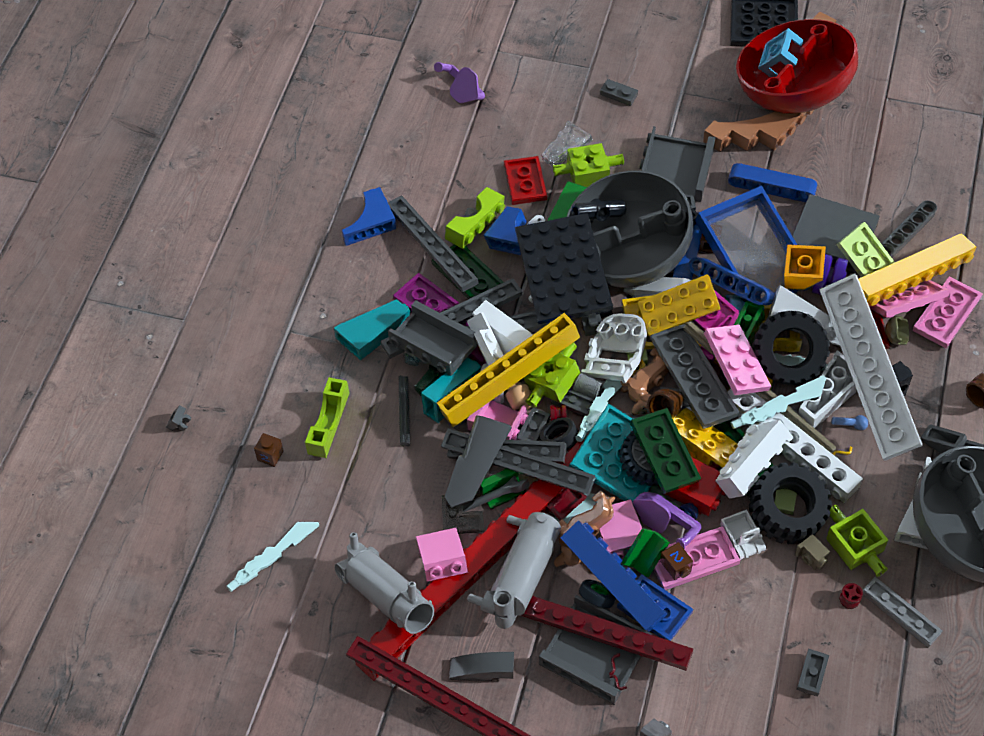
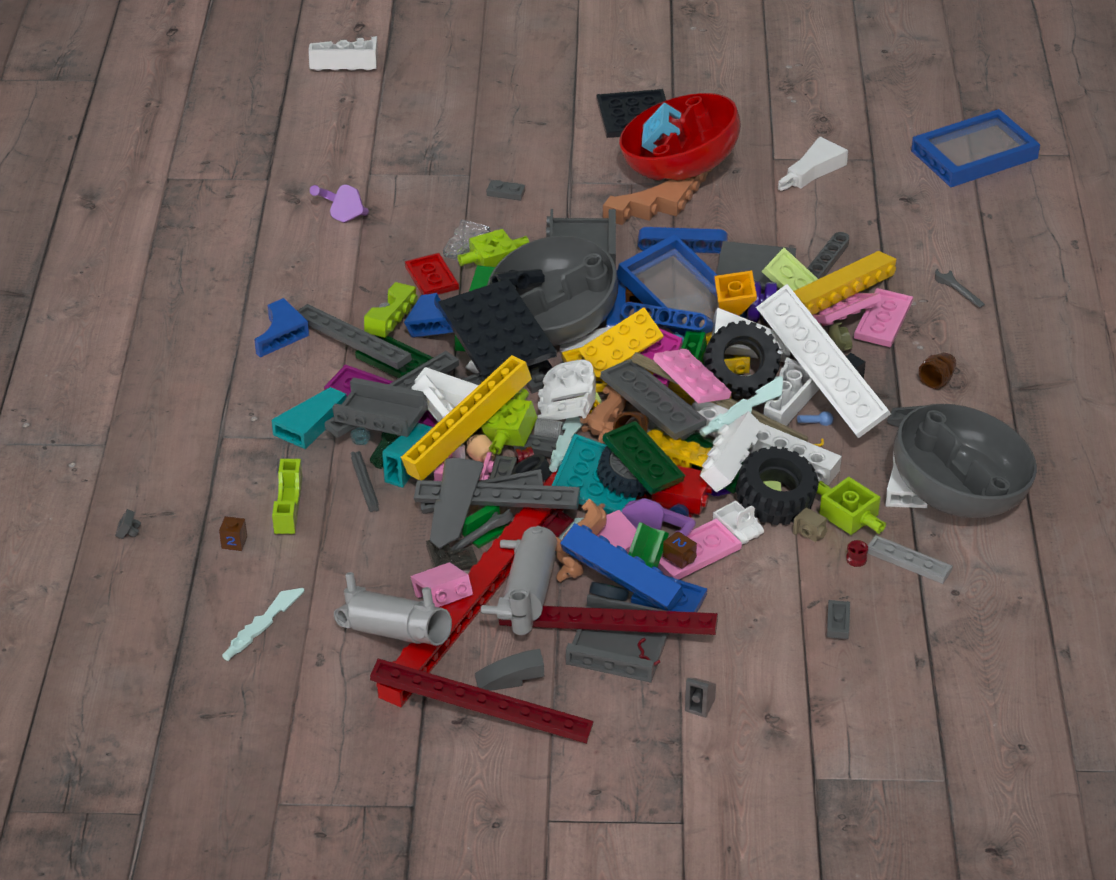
camera: 15 degrees left, 15 degrees down
none -> white piece [778,137,848,191]

